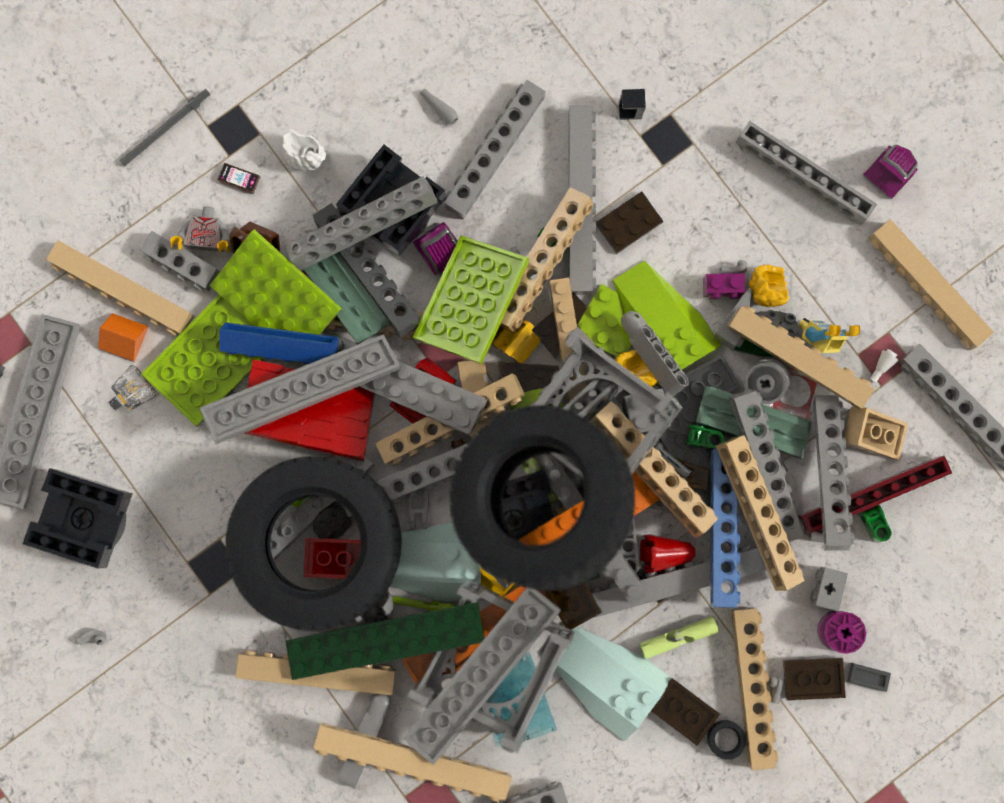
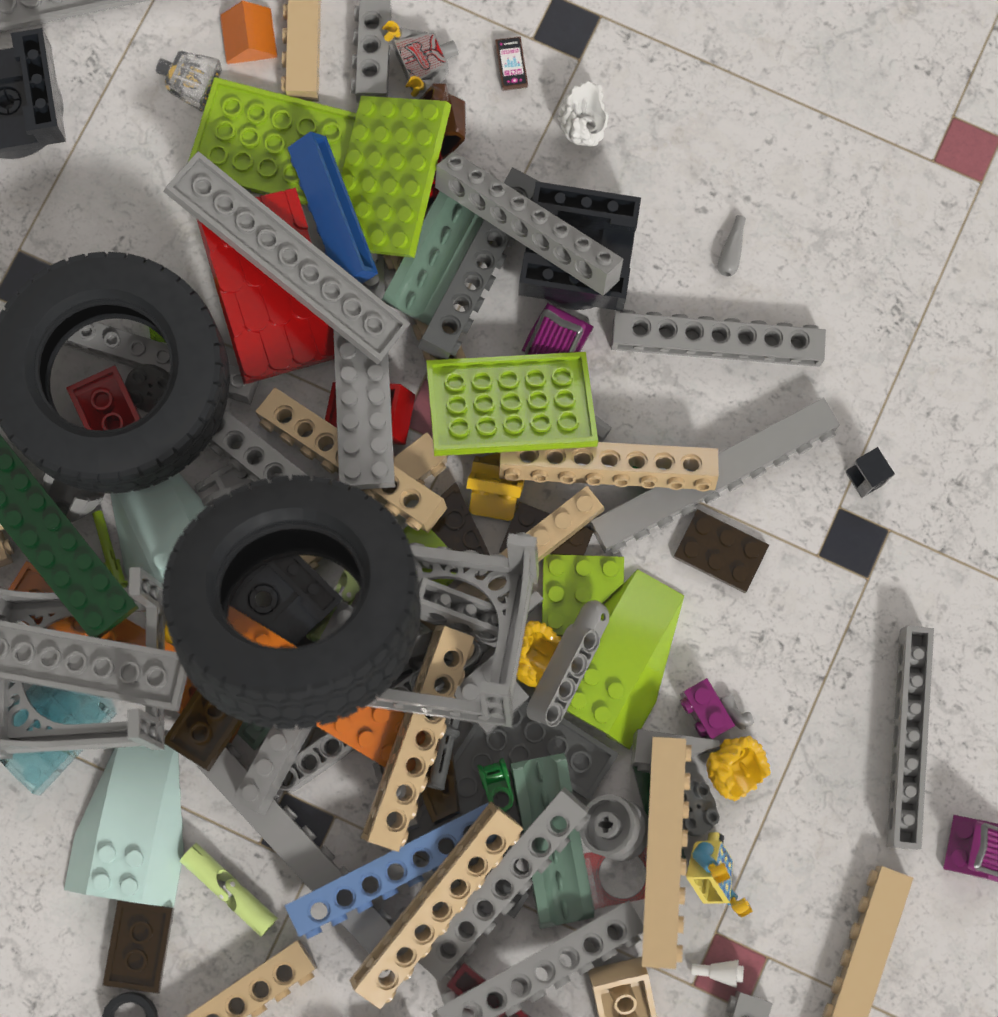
camera: 60 degrees right, 5 degrees down
red cone [640,534,696,573] -> none

